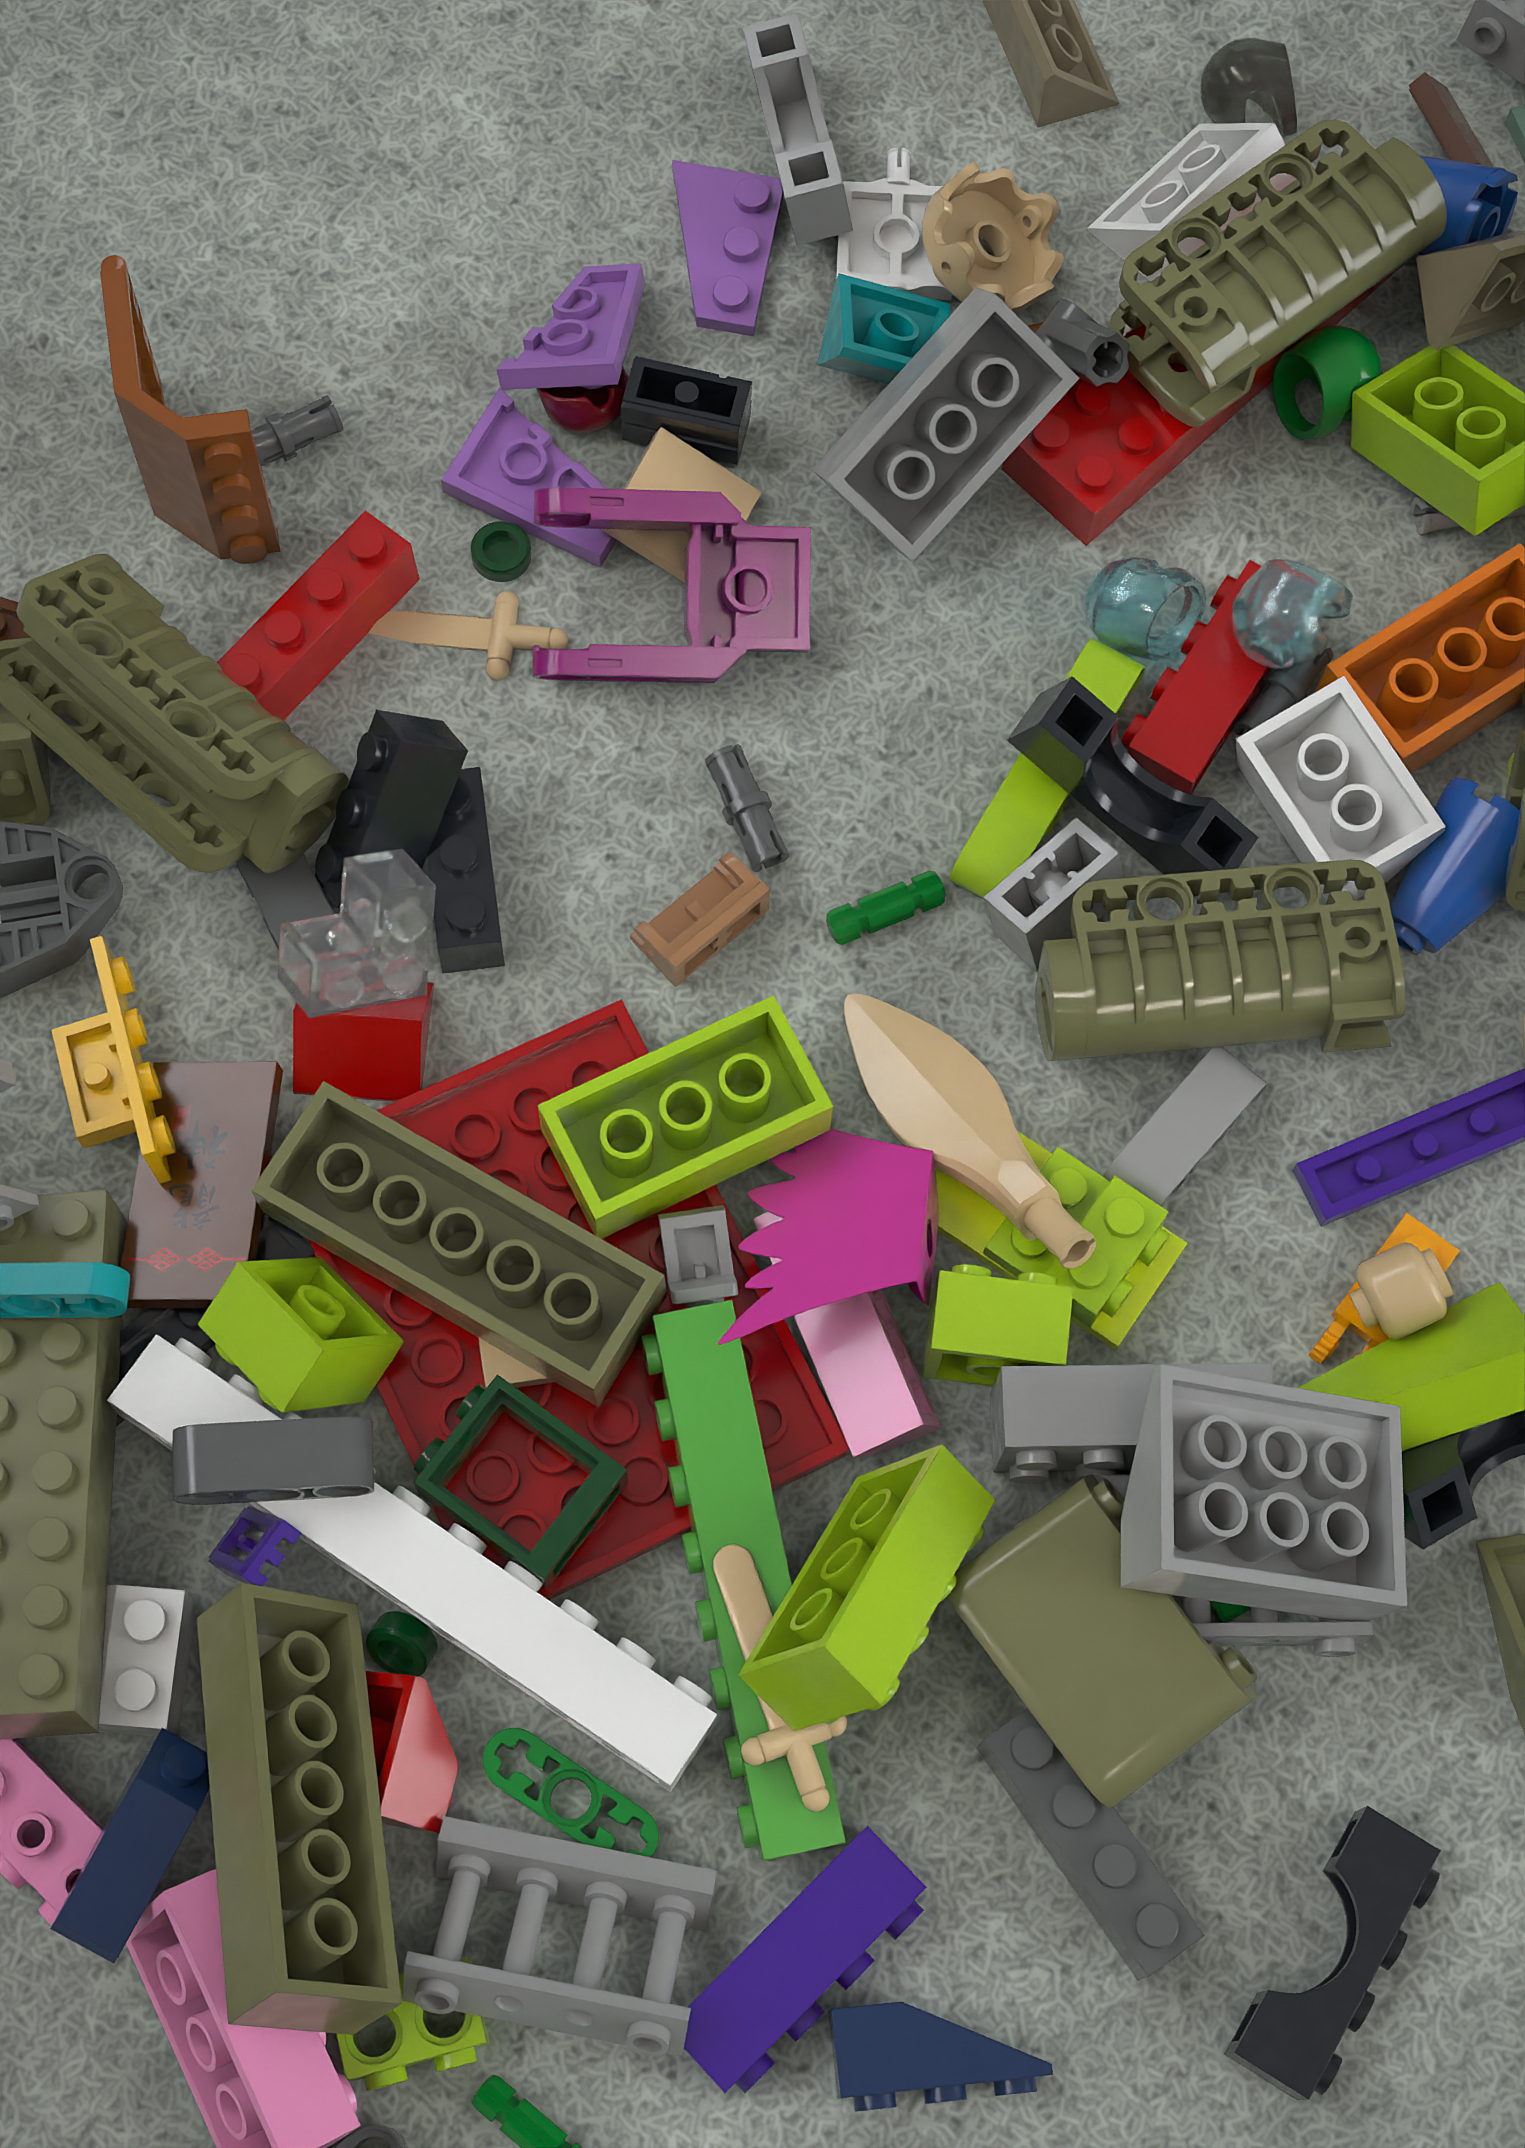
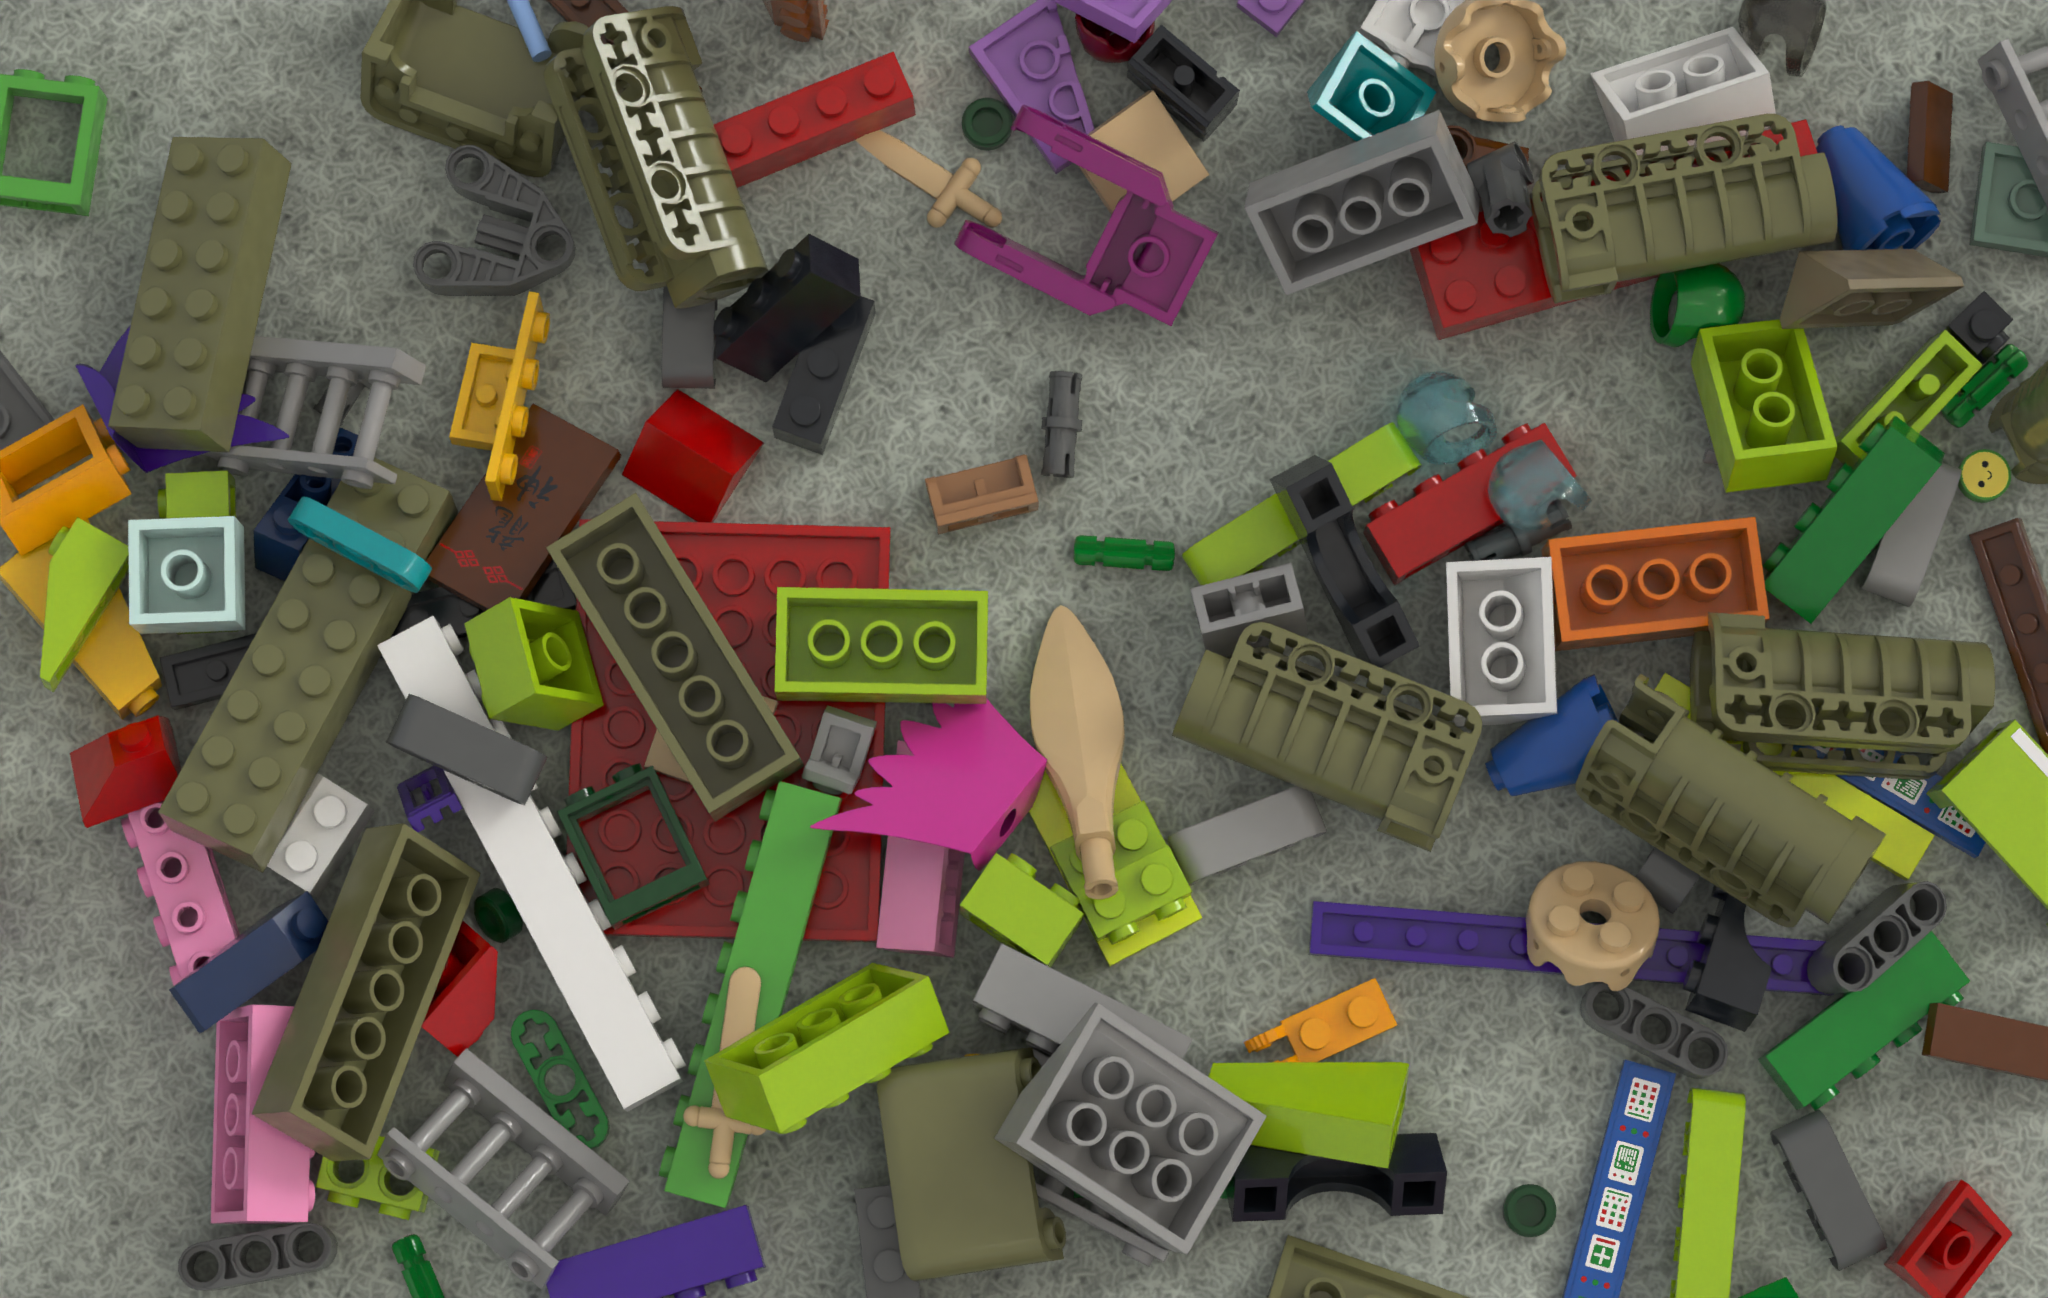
camera: 30 degrees right, 10 degrees up
clear brick [278,848,436,1018] -> none
tan head [1349,1242,1454,1339] -> none

